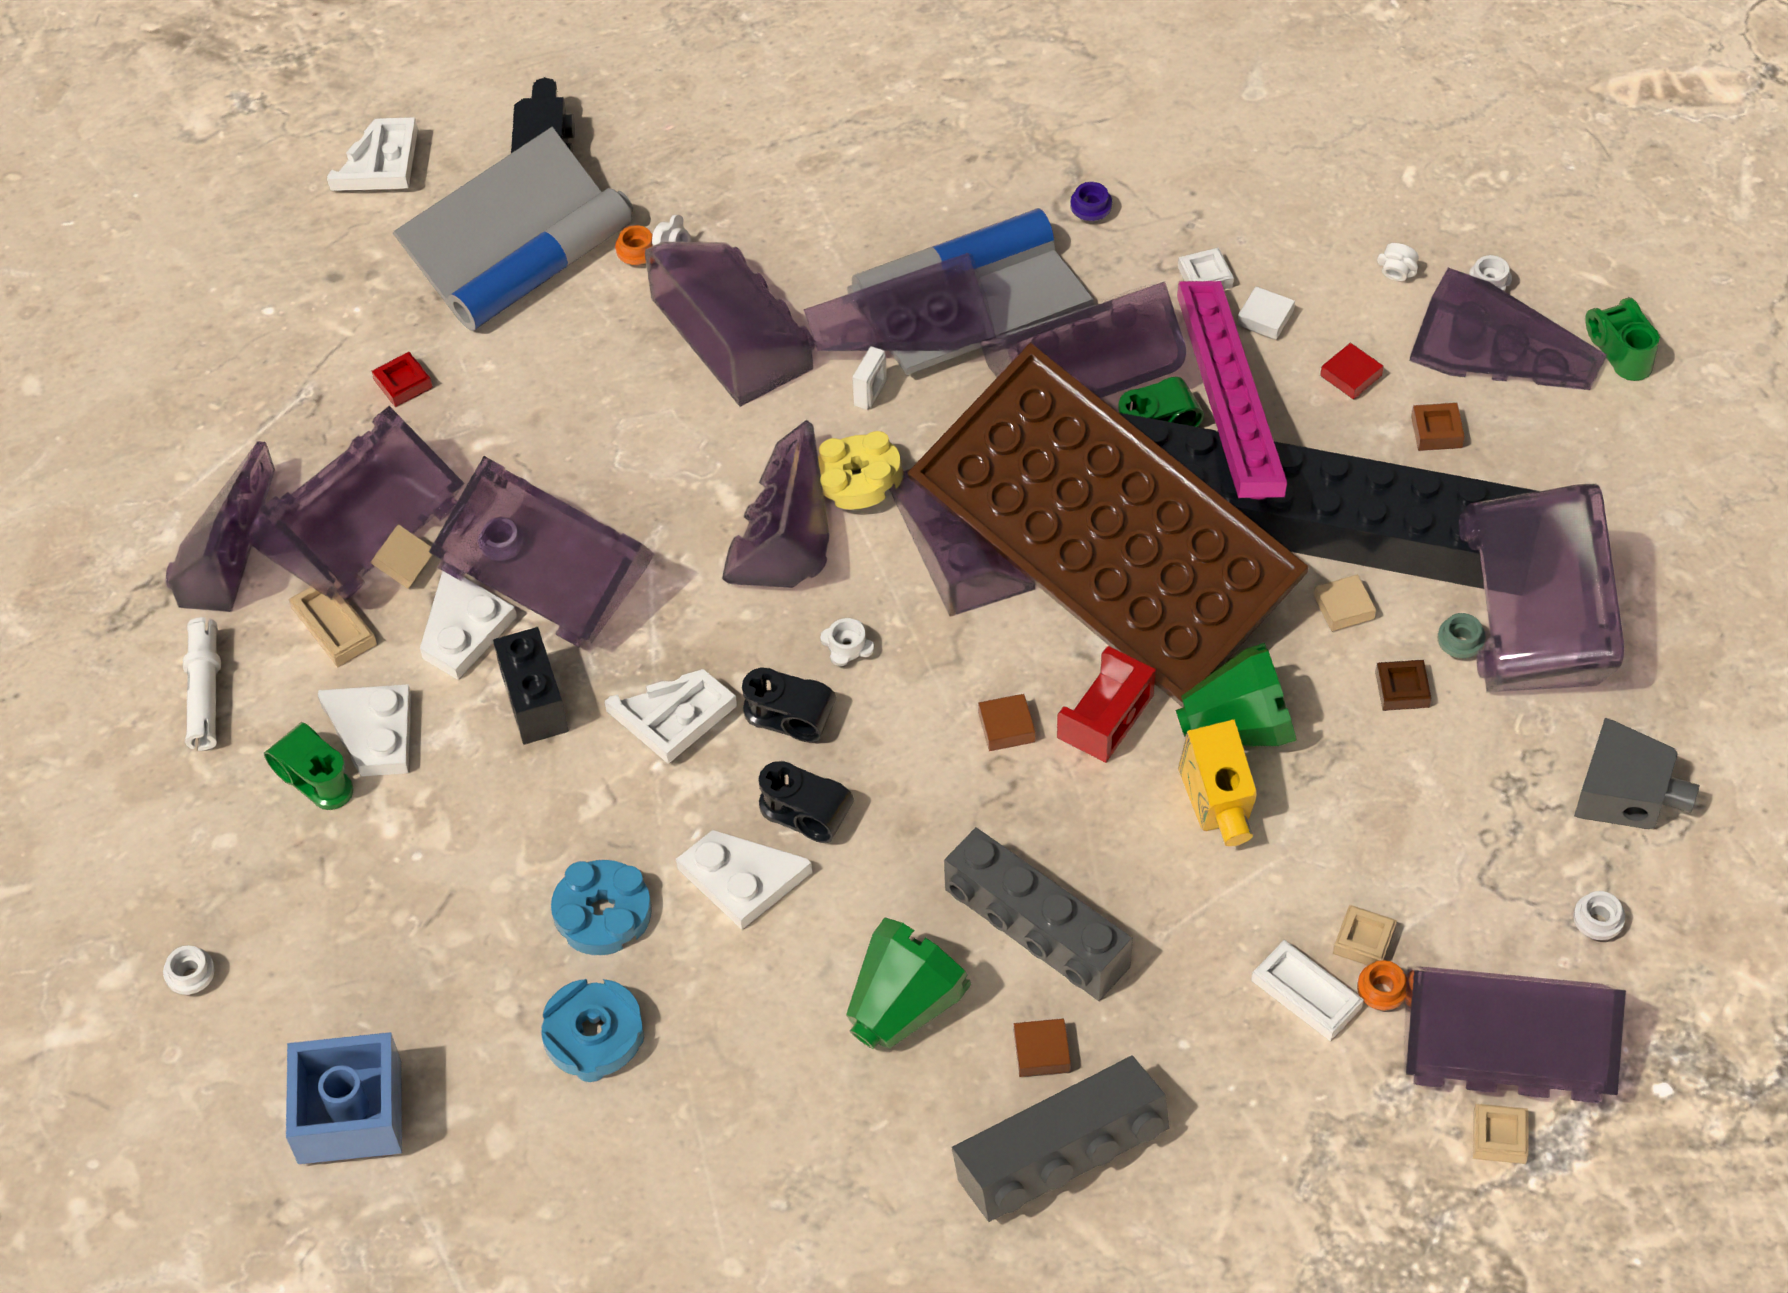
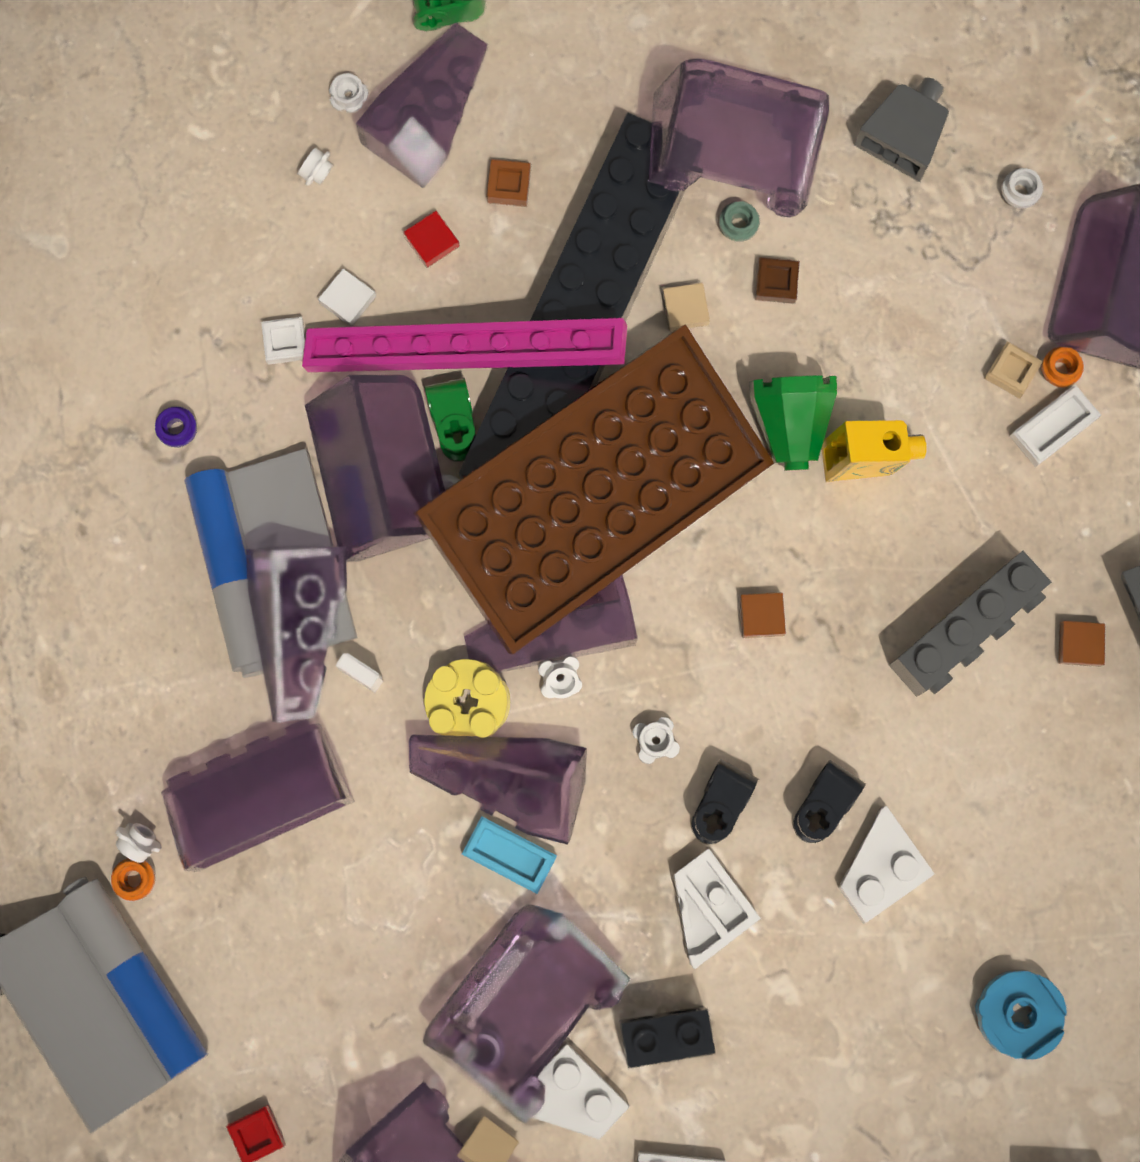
camera: 85 degrees left, 25 degrees up
dark azure plate [551,860,652,955] -> none
green cone [846,917,972,1049] -> none
red panel [1057,646,1156,763] -> none
none -> medium azure tile [462,816,557,894]
none -> white plate [538,655,582,698]

